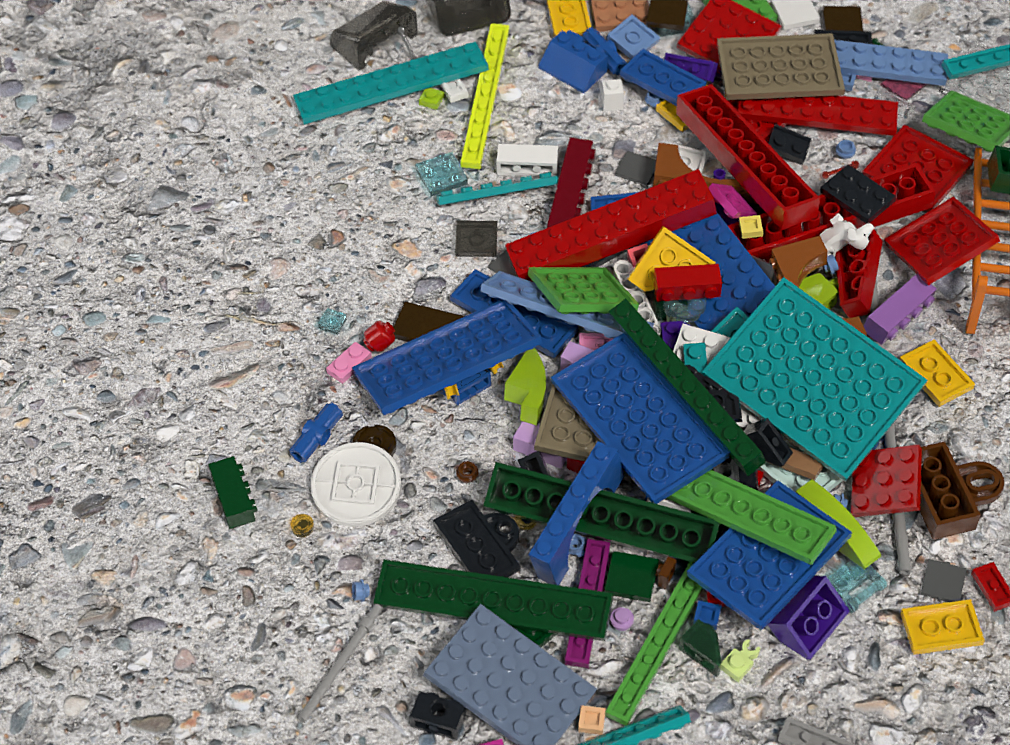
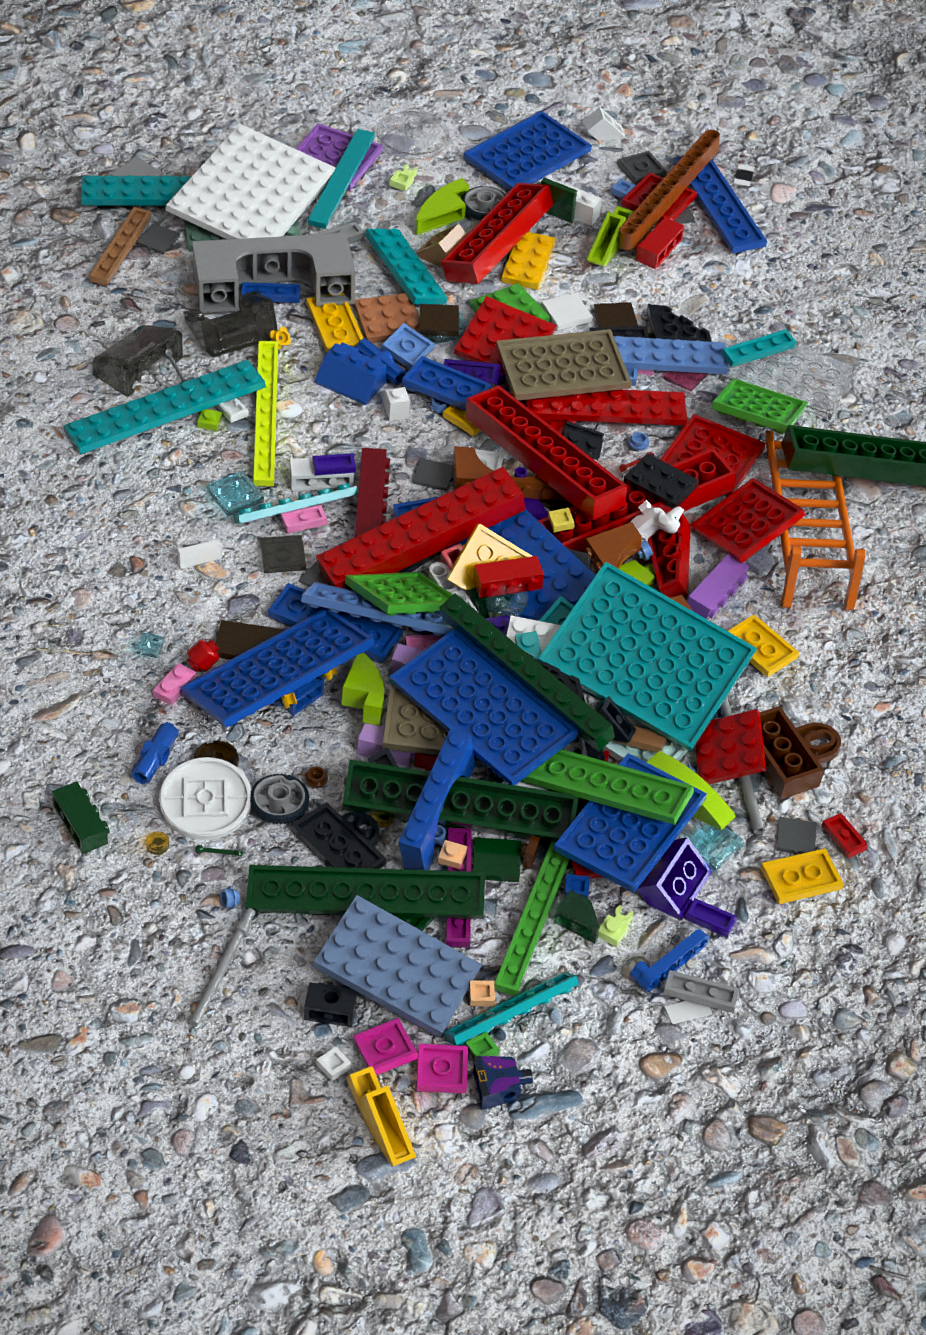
camera: 15 degrees left, 5 degrees down
lavender plate [610,608,634,631] -> none
dark pink plate [709,183,757,219] -> none
none -> white tile [178,539,221,569]
none -> dark green hinge [195,845,244,856]
none -> light grey wheel [250,773,309,824]
none -> yellow plate [269,327,291,349]
none -> bright pink plate [281,505,327,534]
none -> dark purple tile [312,453,356,476]
none -> light nougat plate [437,840,467,869]
none -> blue beam [629,929,710,992]
none -> black plate [646,304,712,342]
none -> dark purple tile [684,898,738,938]

